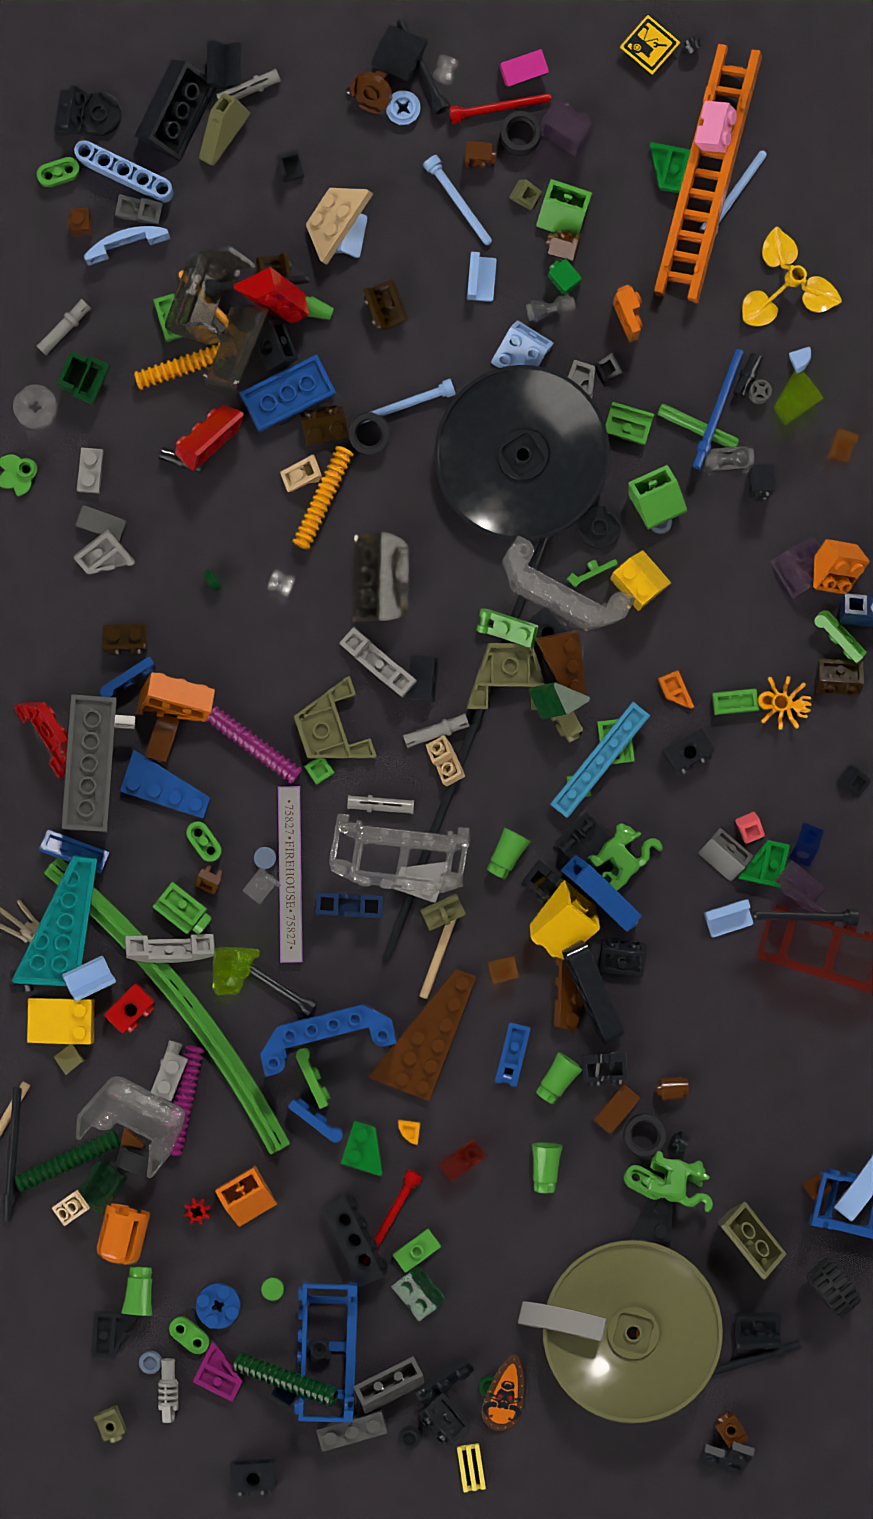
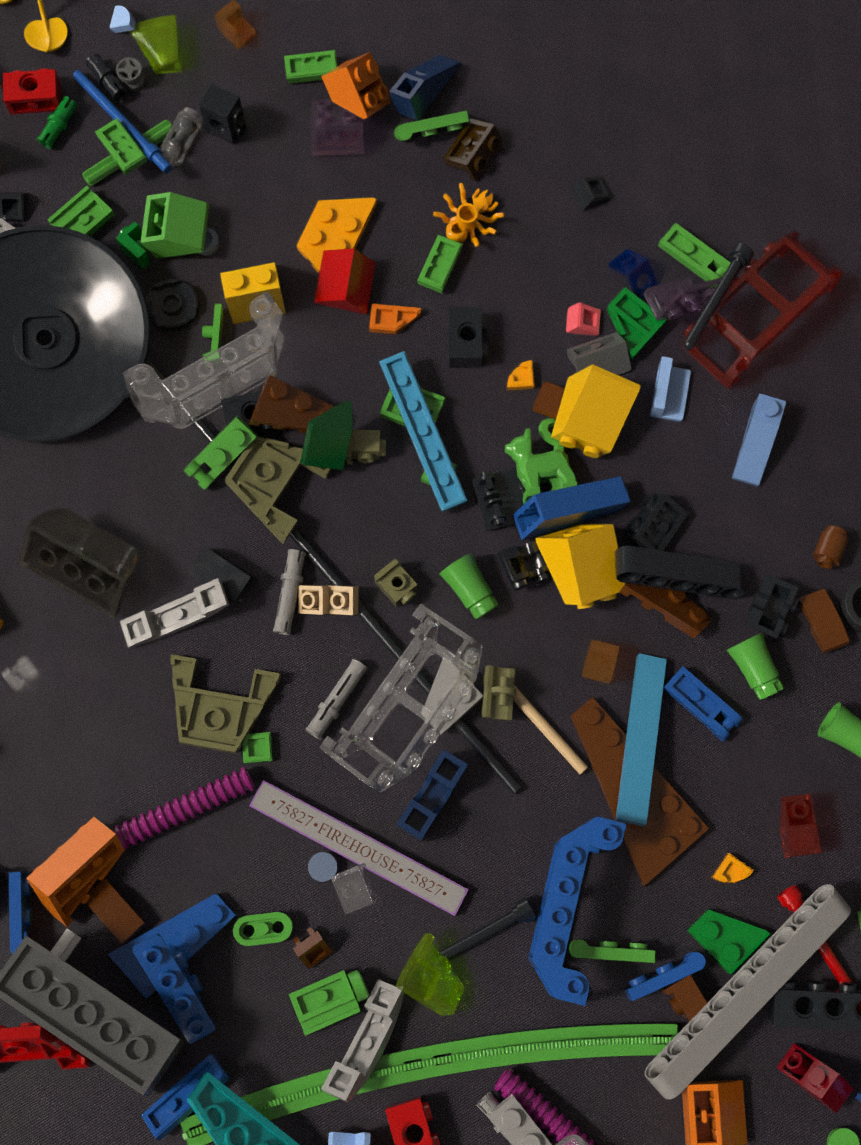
camera: 60 degrees left, 10 degrees down
none -> red brick [3,68,62,115]
none -> green pin [36,96,78,149]
none -> bright green plate [95,118,147,175]
none -> green bracket [116,221,150,270]
none -> blue bracket [132,933,216,1044]
none -> bright green plate [284,50,337,84]
none -> light orange wing [297,198,377,273]
none -> red slope [314,248,376,315]
none -> olive brick [374,558,418,607]
none -> light orange tile [507,360,534,391]
none -> reddish brown slope [532,381,565,420]
none -> yellow slope [551,364,641,458]
none -> dark azure tile [615,653,667,827]
none -> light grey beam [645,884,851,1100]
none -> bright green plate [658,223,730,289]
none -> reddish brown brick [661,975,707,1022]
none -> medium blue slope [732,393,786,487]
none -> dark red slope [776,1043,854,1114]

